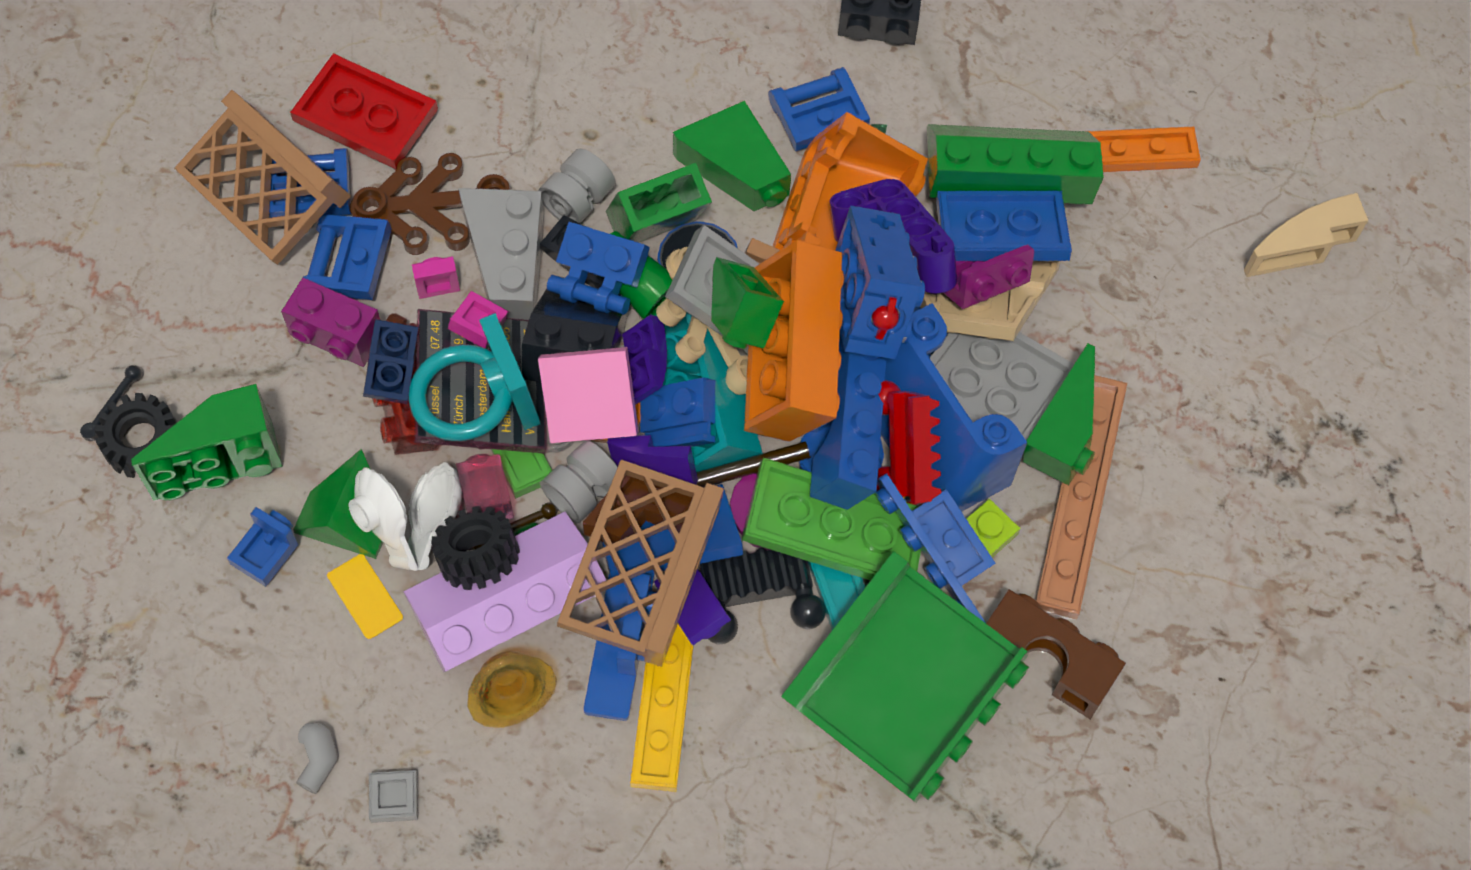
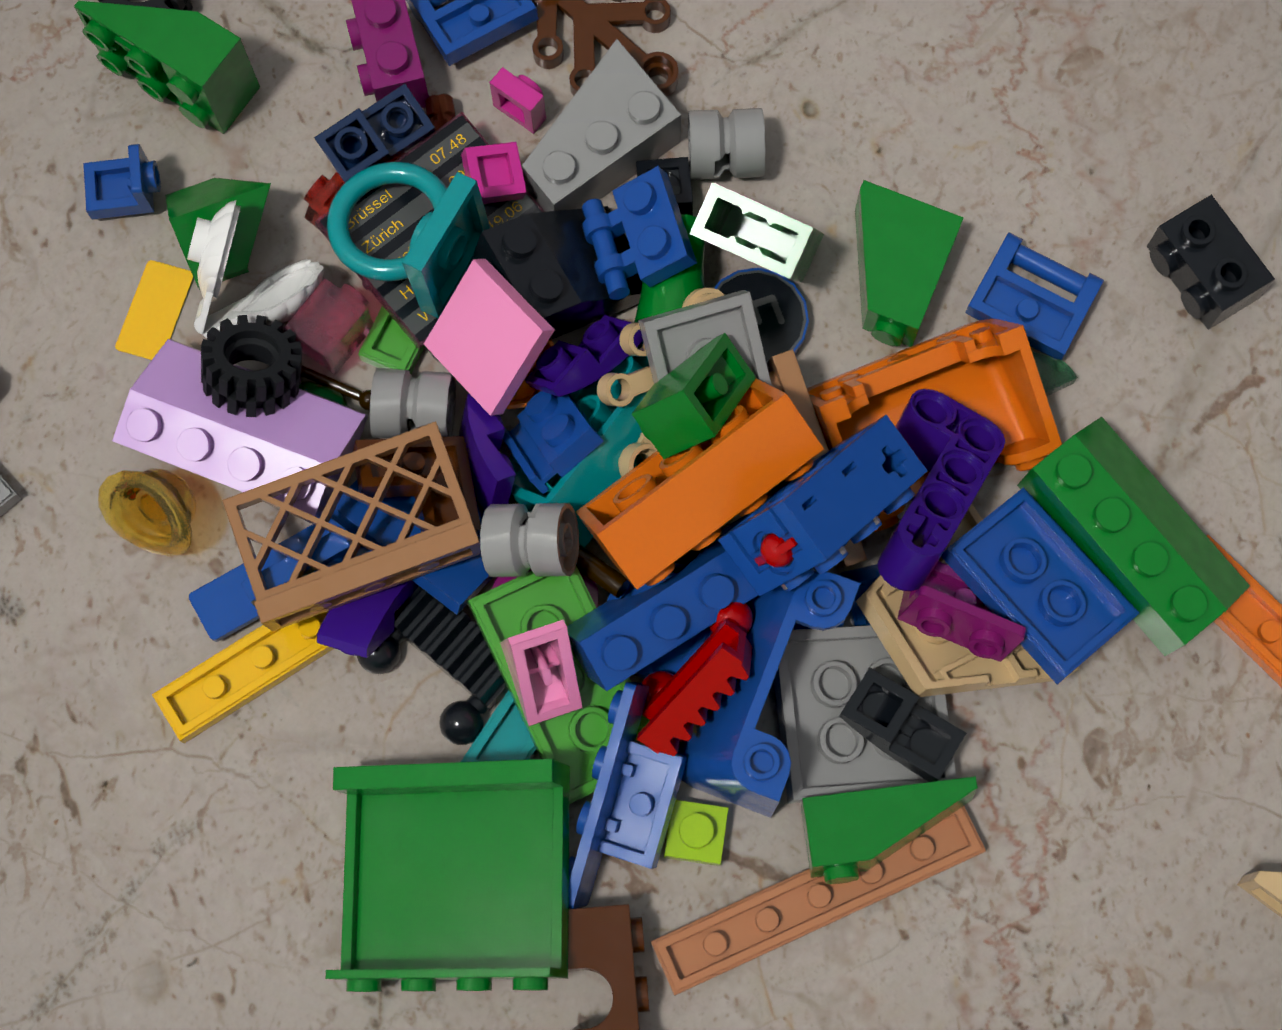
camera: 55 degrees right, 10 degrees up
none -> light grey wheel [480,503,579,577]
none -> bright pink slope [500,620,582,726]
none -> black slope [840,667,967,782]

